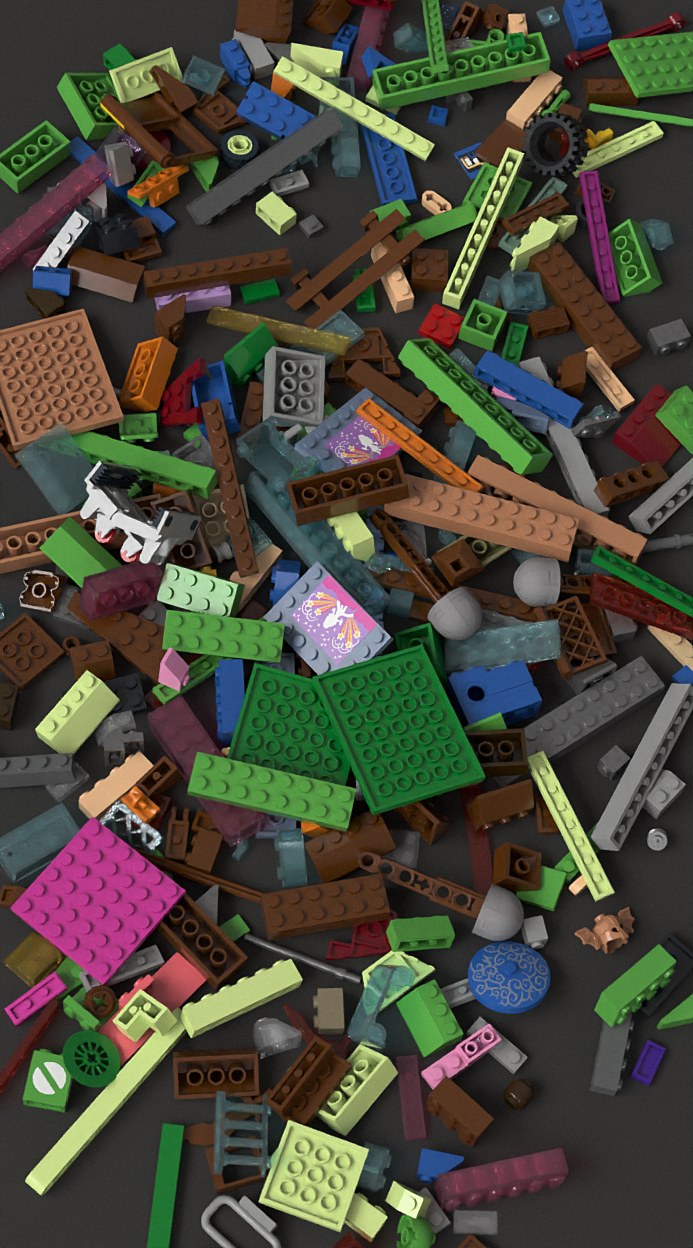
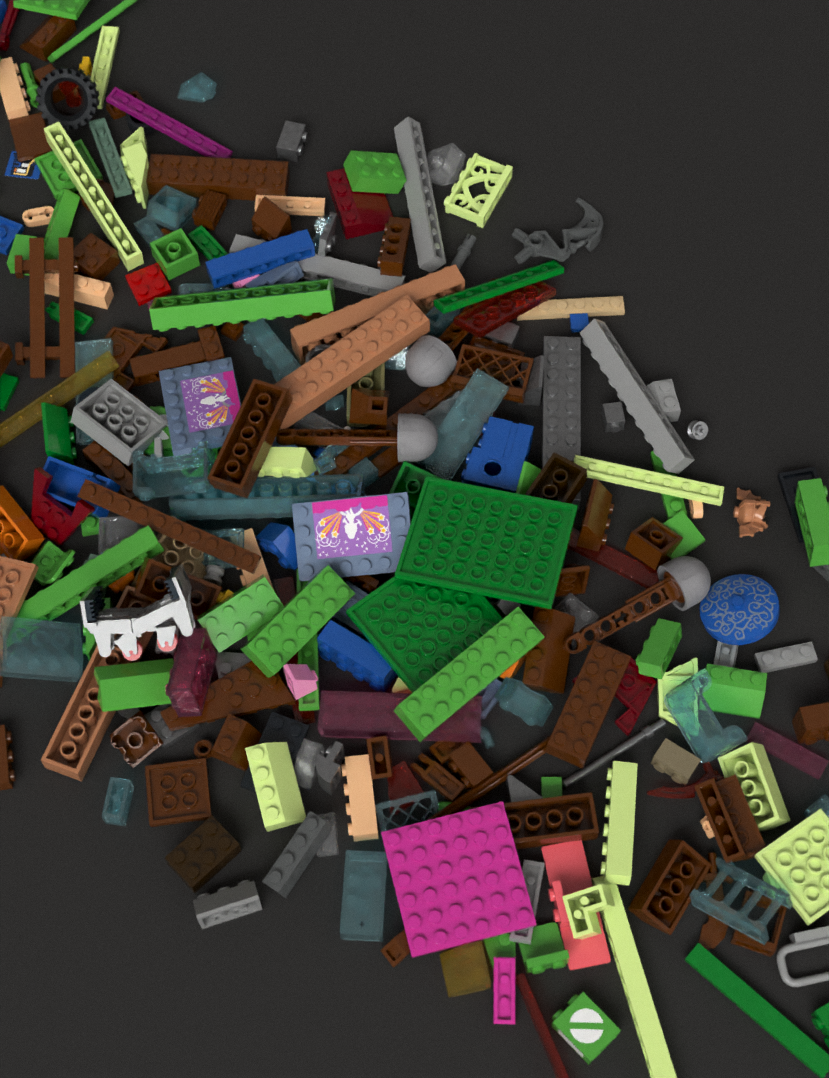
camera: 45 degrees left, 0 degrees up
green piece [63,1030,121,1087] -> none
reddish brown gear [83,985,116,1019] -> none
orange hips [121,786,160,824] -> none
clear slope [253,1017,302,1059] -> none
orange tile [356,398,484,493] -> none
bright pink slope [421,1023,502,1090] -> none
reddish brown plate [502,192,569,237] -> none
light grey brick [521,916,548,950] -> none
reddish brown plate [534,794,558,835] -> none
bright green slope [609,219,662,297] -> none

